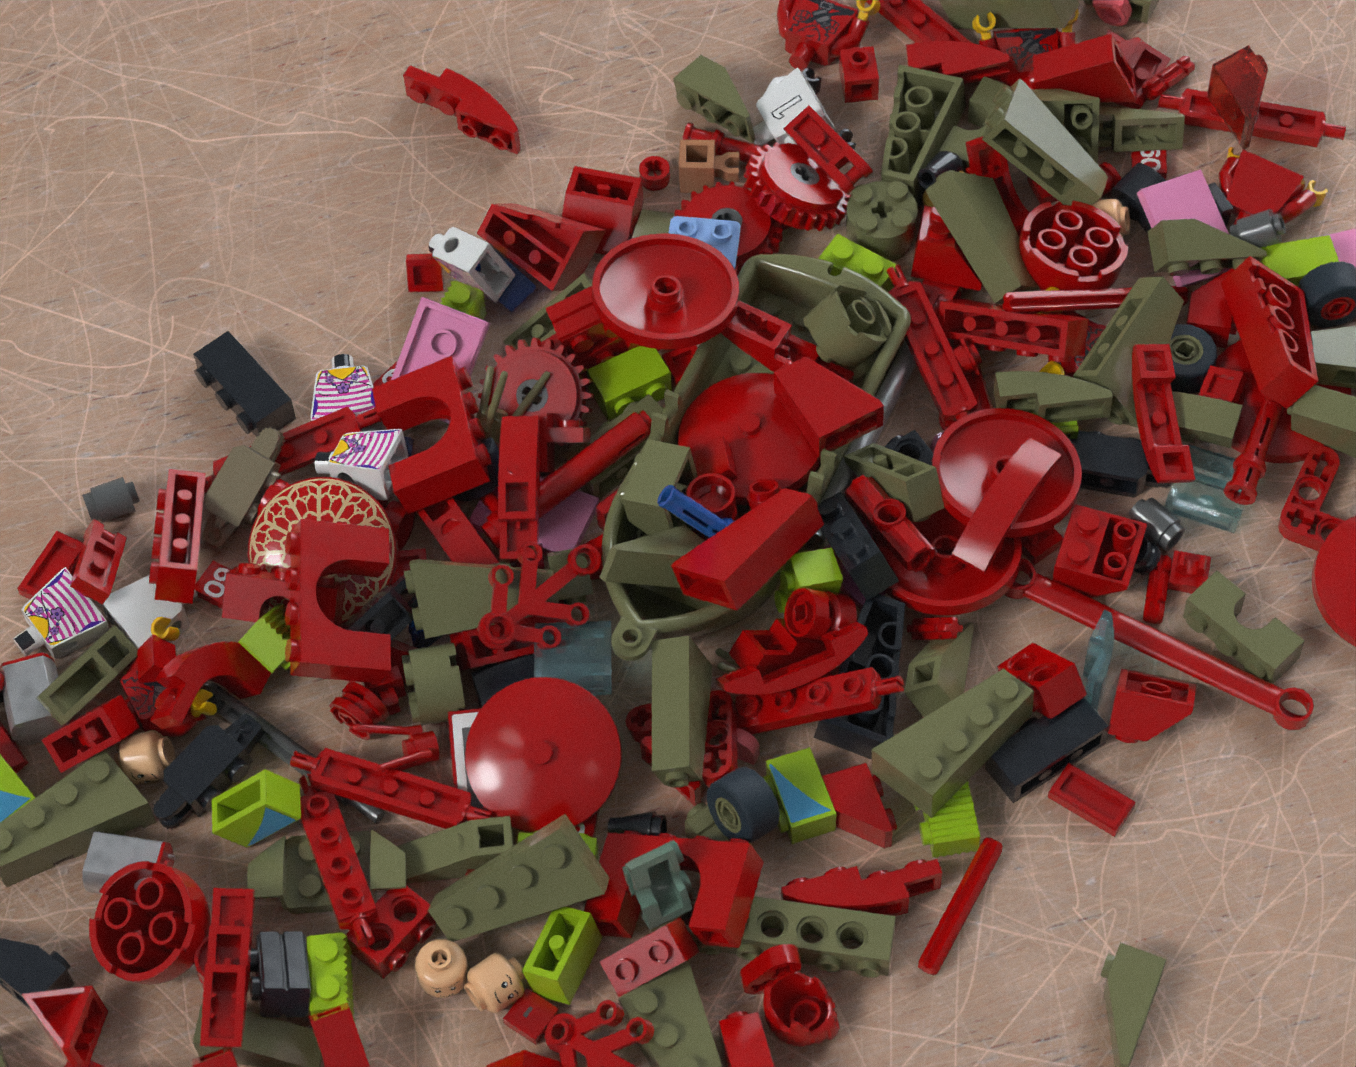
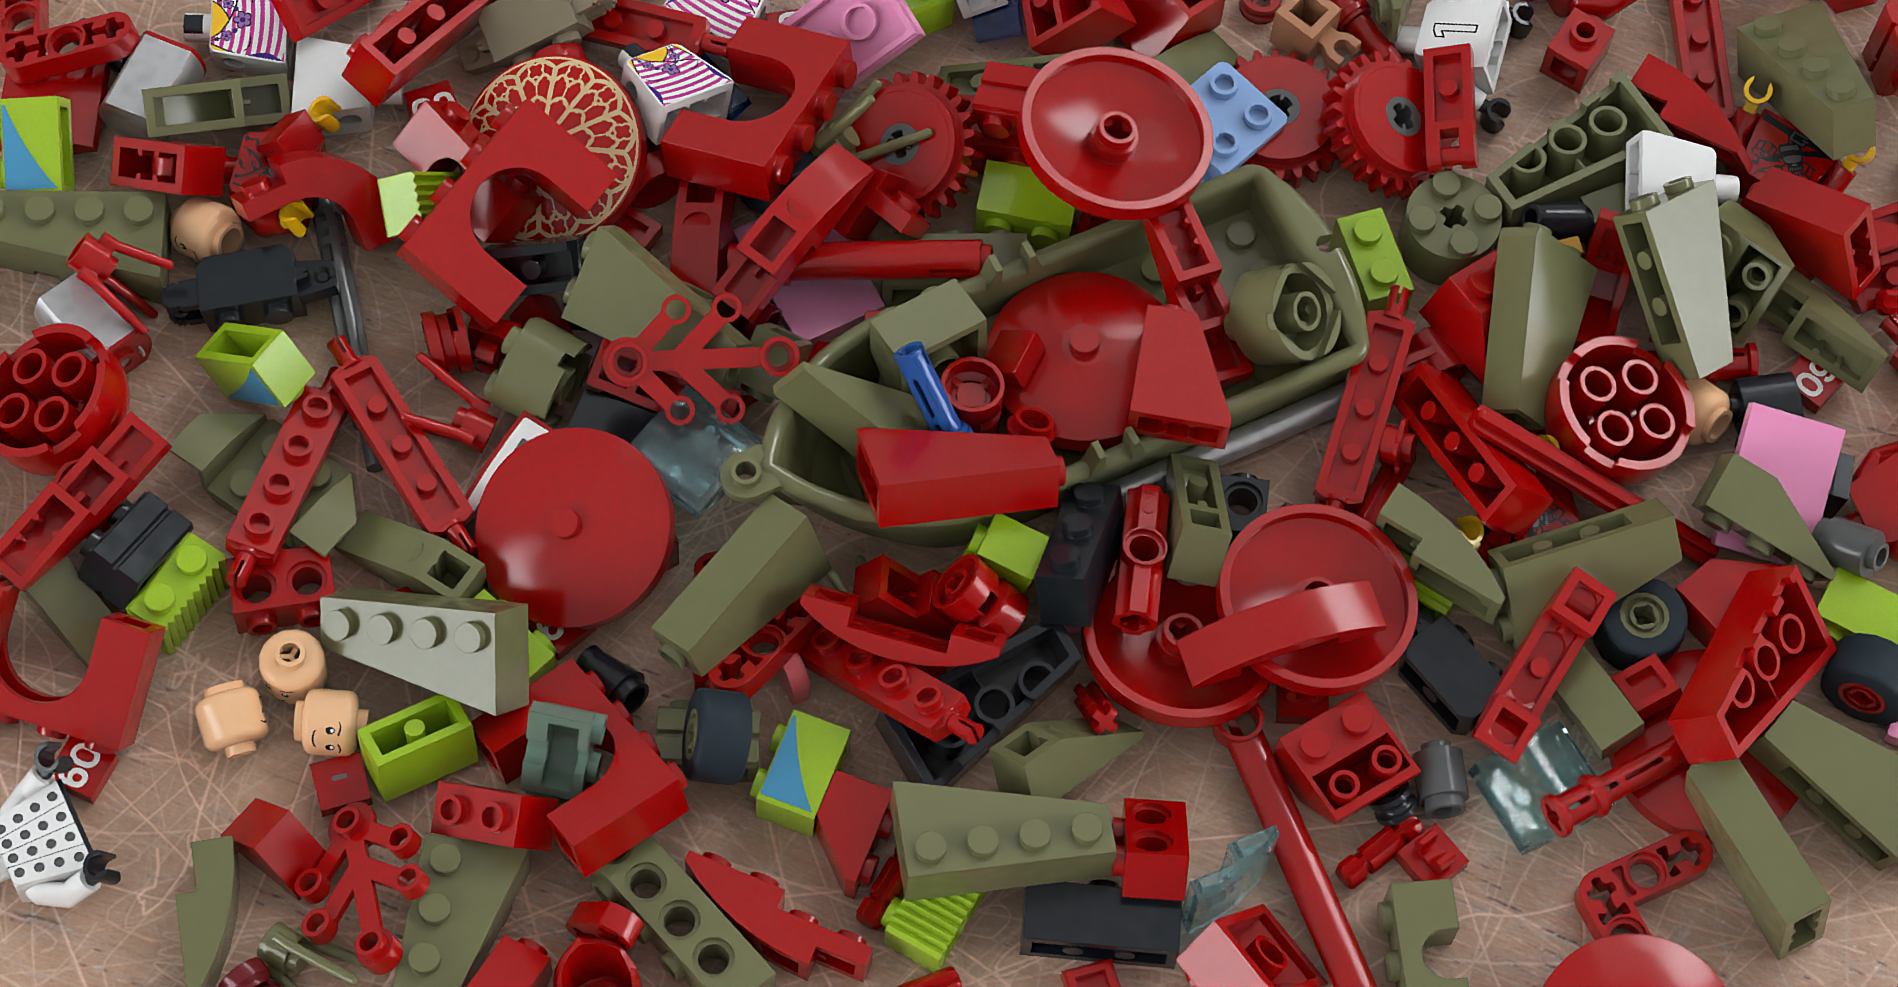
camera: 30 degrees right, 5 degrees up
none -> red plant [65,232,174,335]
none -> light nougat head [195,680,269,760]
none -> red axle [856,847,903,930]
none -> white torso [1625,130,1740,211]

